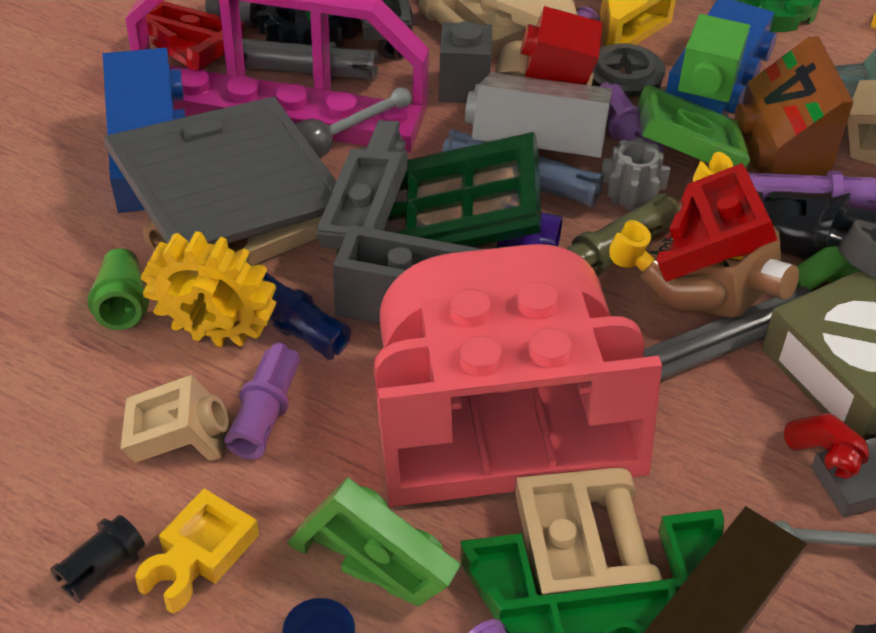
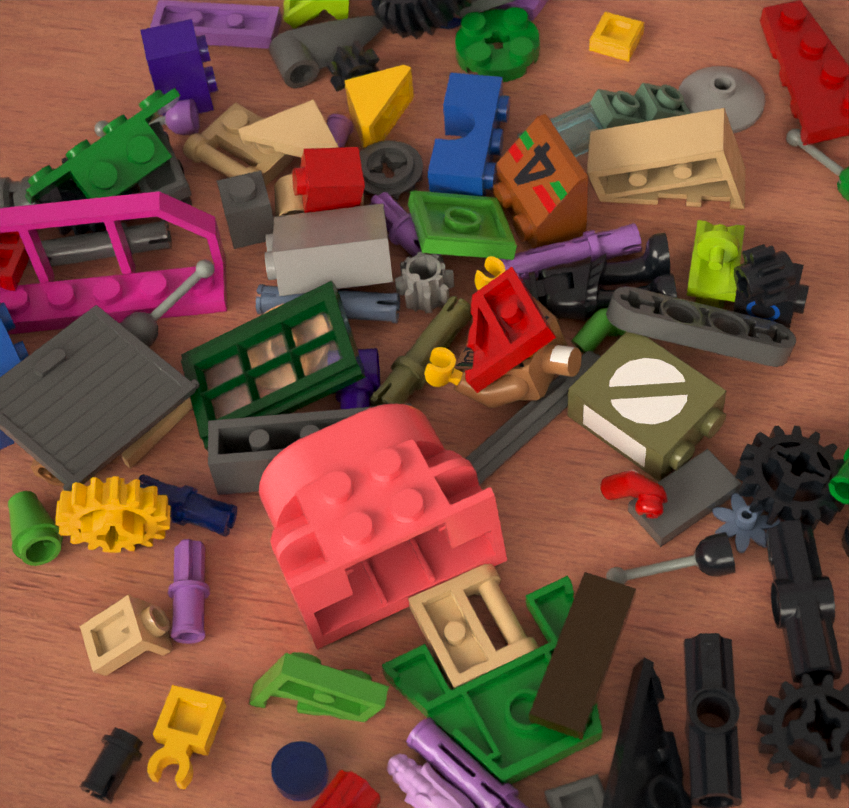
camera: 10 degrees left, 10 degrees up
dark grey hinge [316,120,408,249] -> none
bright green brick [678,13,751,103] -> none

